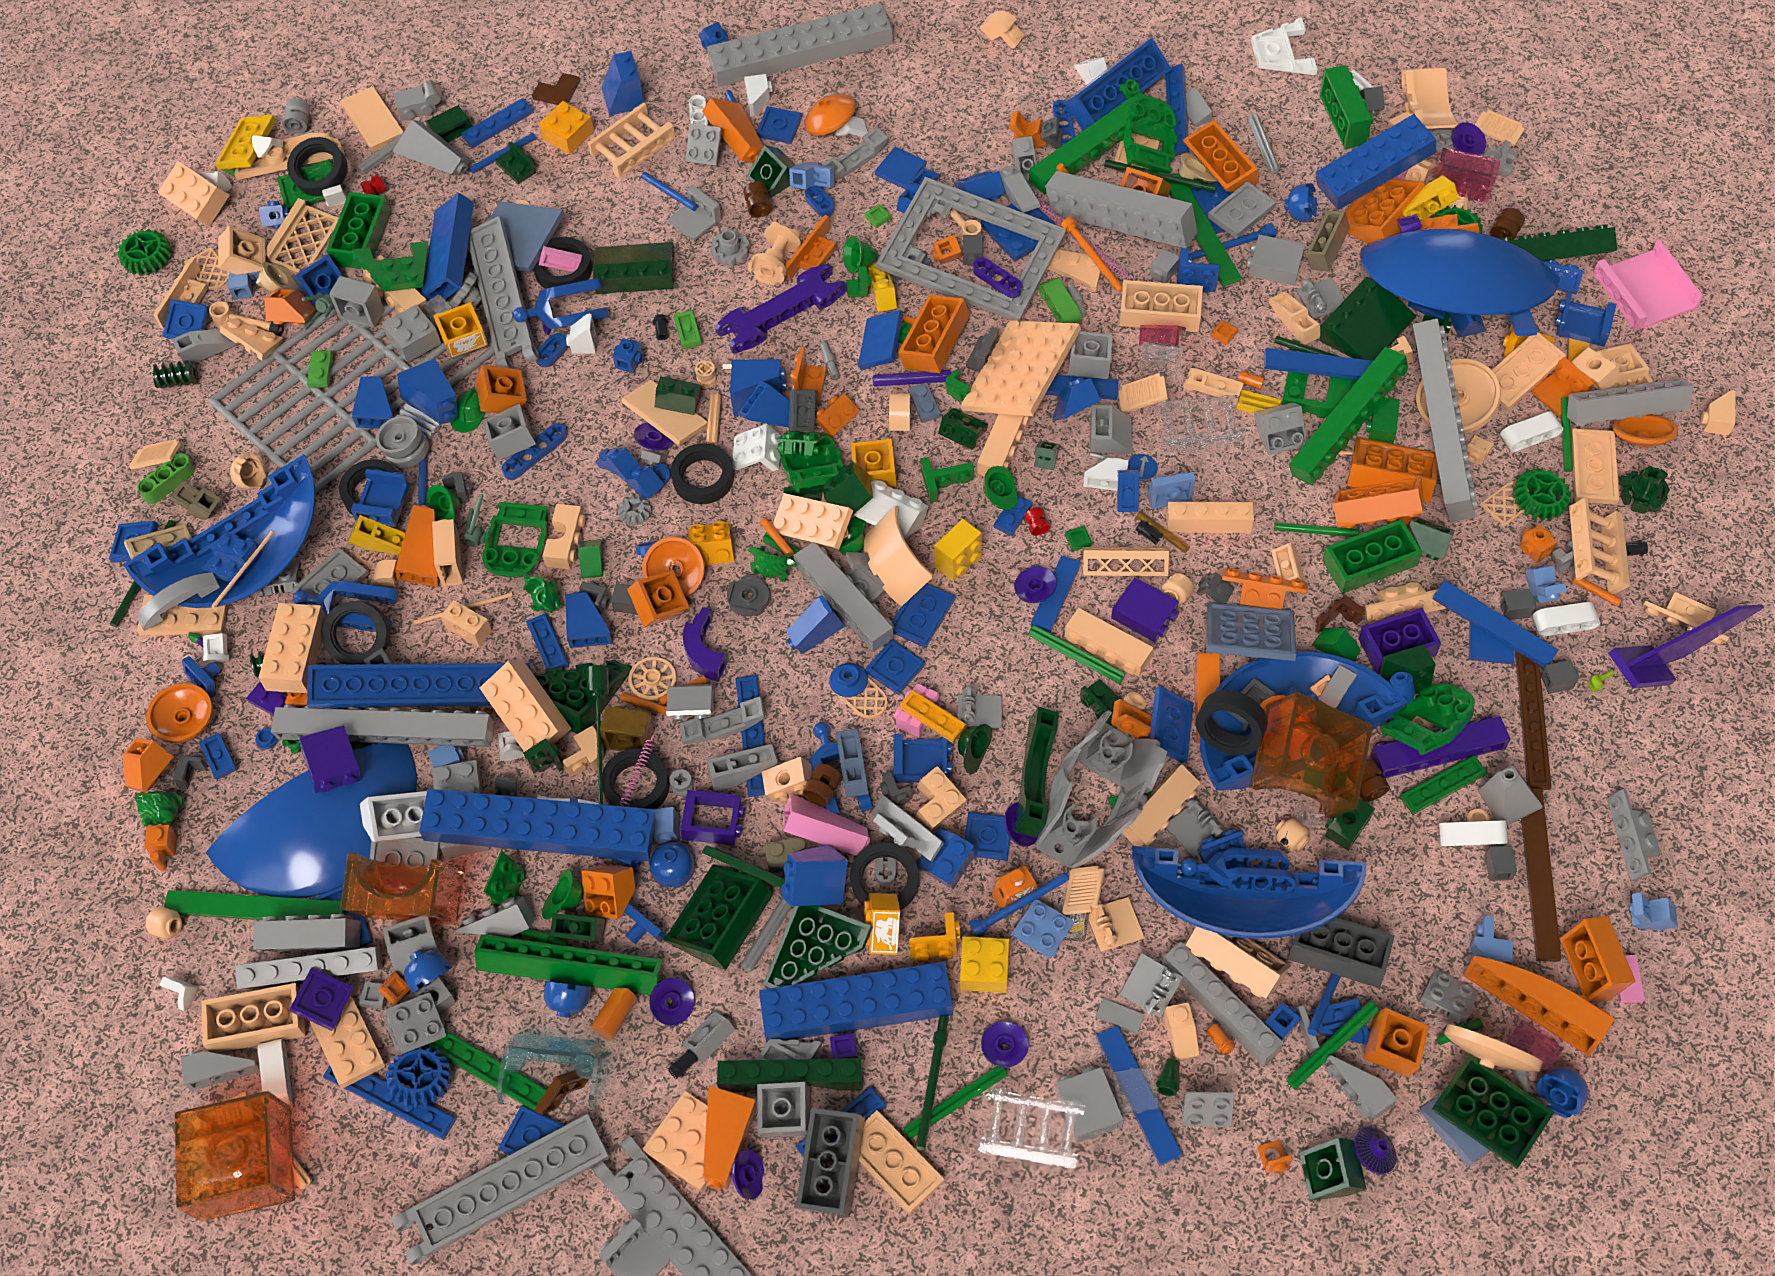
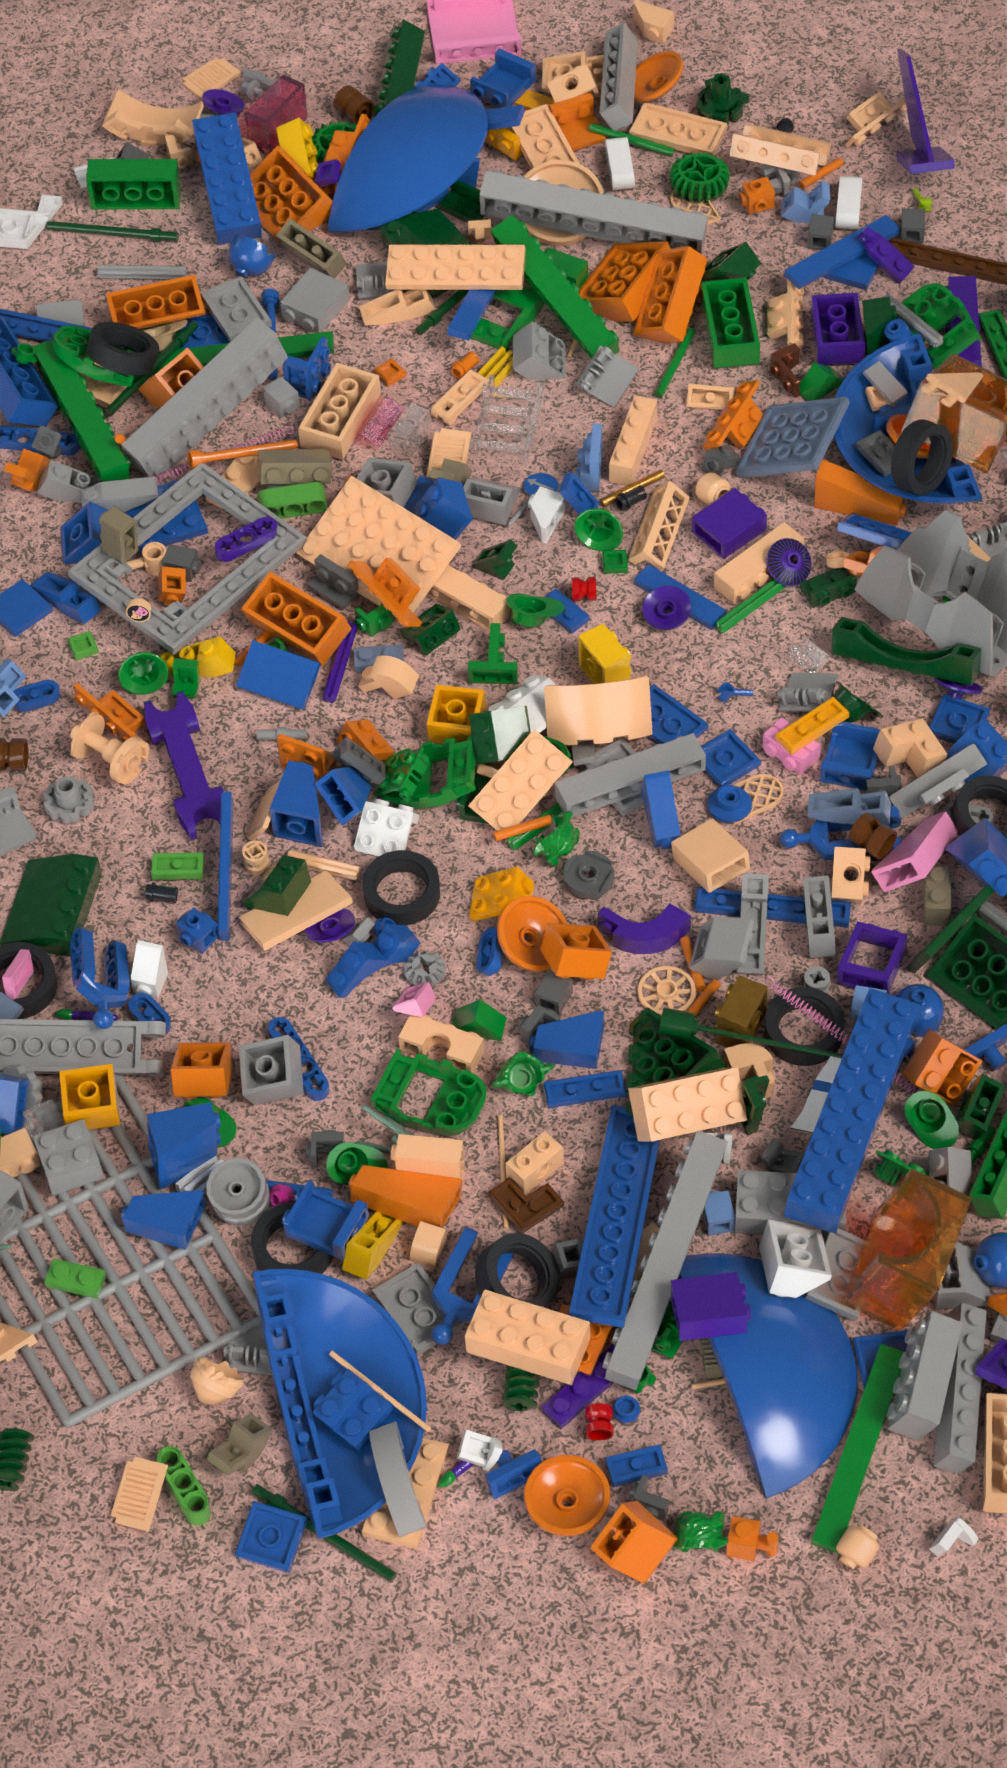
camera: 75 degrees left, 5 degrees down
tan tile [124,524,192,559] -> none
none -> dark green bar [47,221,179,242]
none -> black tyre [86,322,159,376]
none -> dark tan brick [99,506,139,563]
none -> tile [126,598,151,622]
none -> blue tile [217,792,234,941]
none -> dark tan brick [257,449,332,484]
none -> dark pink plate [270,1184,295,1207]
none -> orange bracket [348,557,422,627]
none -> light nougat plate [385,245,526,290]
none -> bright pink slope [392,981,436,1017]
none -> dark tan brick [429,458,472,487]
none -> reddish brown tile [488,1178,565,1233]
none -> green hat [574,508,623,551]
none -> light grey hinge [576,345,639,408]
none -> red wheel [585,1403,614,1441]
none -> light nougat brick [671,818,750,893]
none -> blue hand [717,682,753,702]
none -> dish [766,538,812,586]
none -> clear bracket [785,638,829,673]
none -> dark purple hinge [858,226,915,284]
none -> light grey axle [881,294,944,347]
none -> light nougat flag [921,372,984,408]

